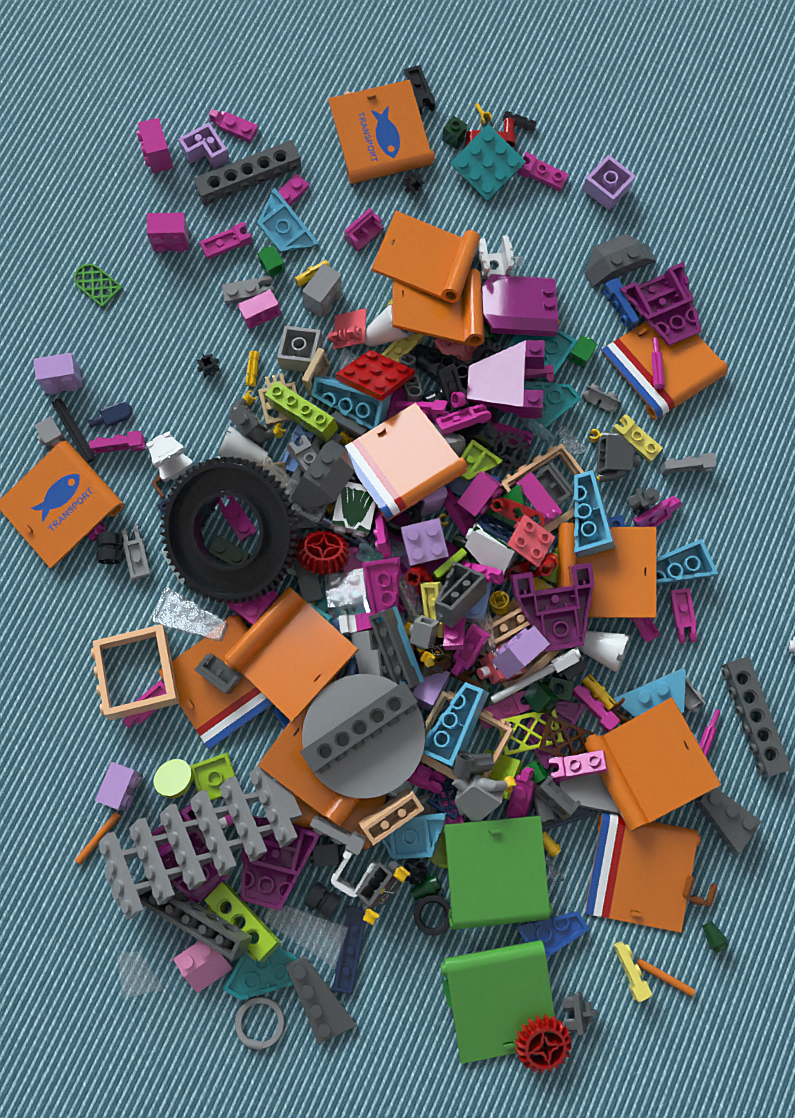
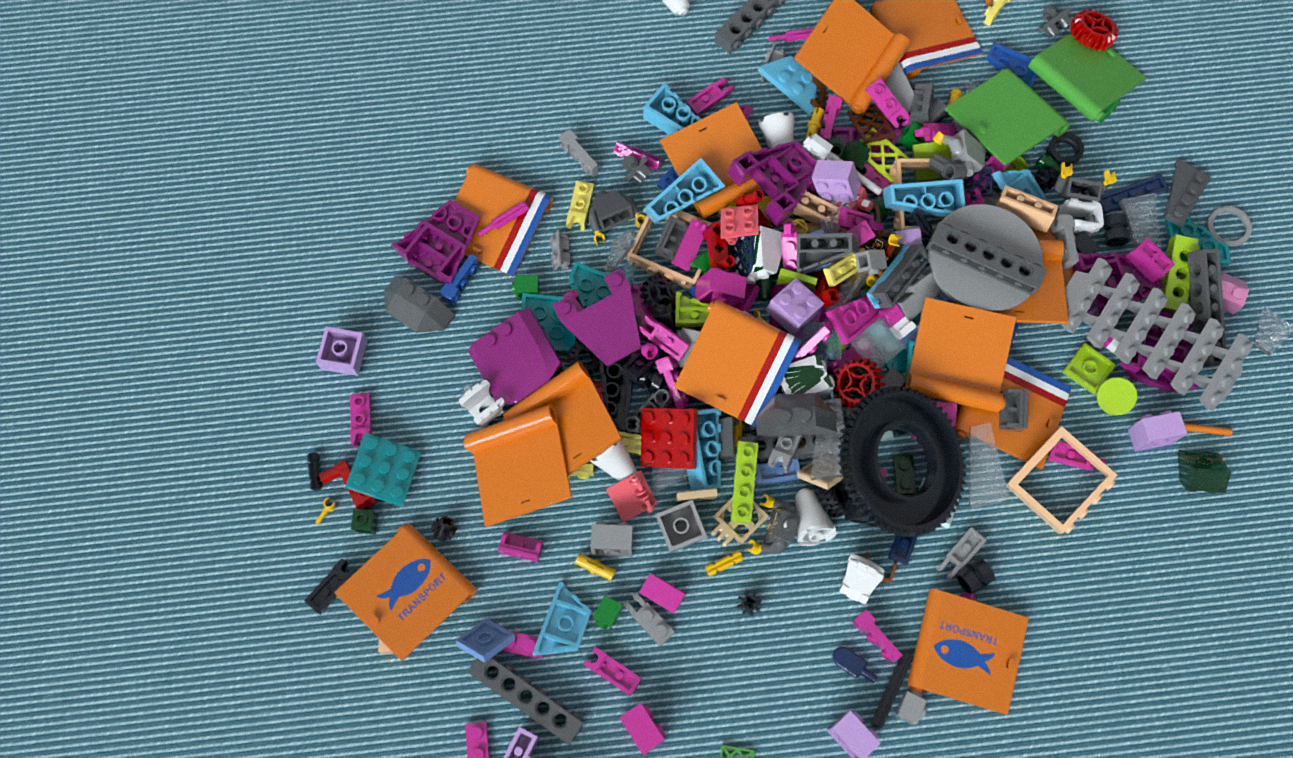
camera: 115 degrees left, 5 degrees down
none -> medium blue plate [456,618,515,663]
none -> black axle [911,208,934,239]
none -> dark pink hinge [1125,237,1175,283]
none -> clear green slope [1178,450,1232,494]

